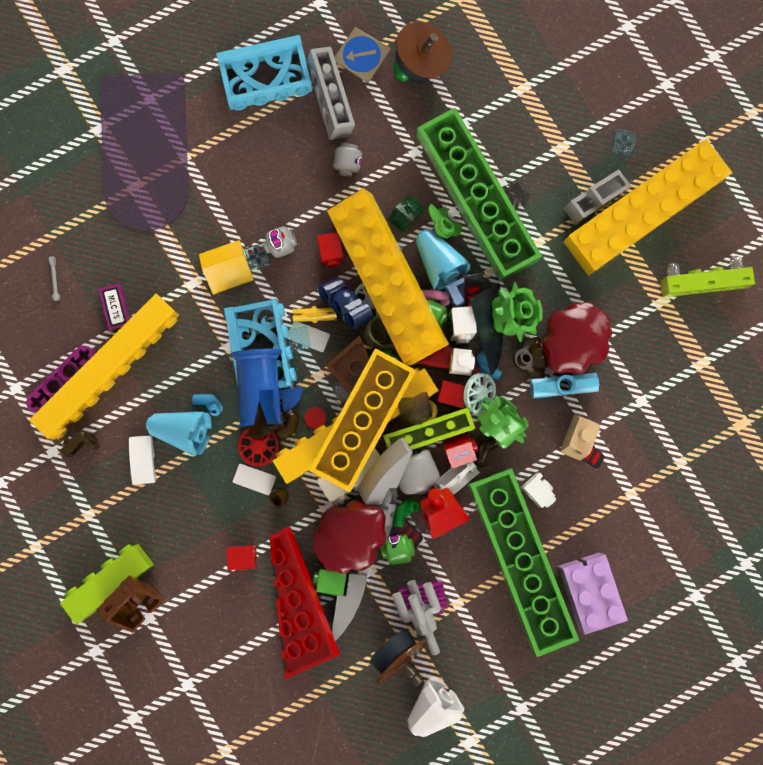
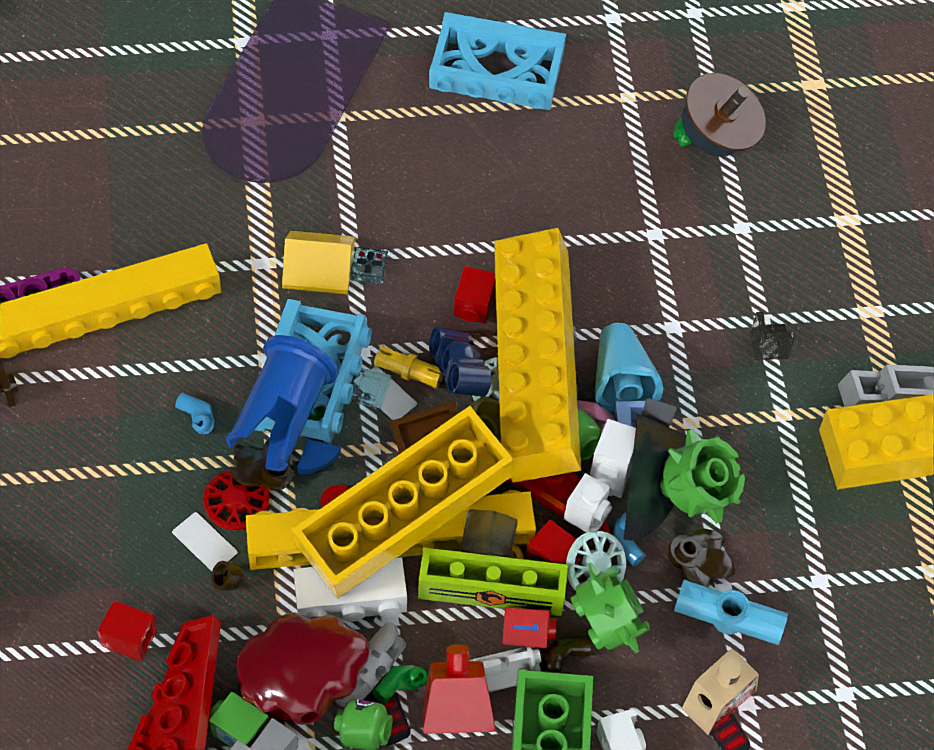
camera: 30 degrees right, 25 degrees down
light grey hinge [49,256,60,301] -> none
tile [98,283,130,331] -> none
white slope [129,435,156,485] -> none
medium azure cone [146,412,212,456] -> none
light grey head [263,226,297,258] -> none
dark brown arm [275,409,300,442] -> none
light grey brick [306,47,355,140] -> none
light grey head [333,143,362,177] -> none
piece [334,26,391,83] -> none
light grey slope [358,438,413,505] -> none
clear green bracket [388,195,425,233] -> none
light grey head [398,448,440,494] -> none
bright green brick [416,108,542,282] -> none
bright green plate [428,204,462,239] -> none
dark red piece [542,302,613,375] -> none

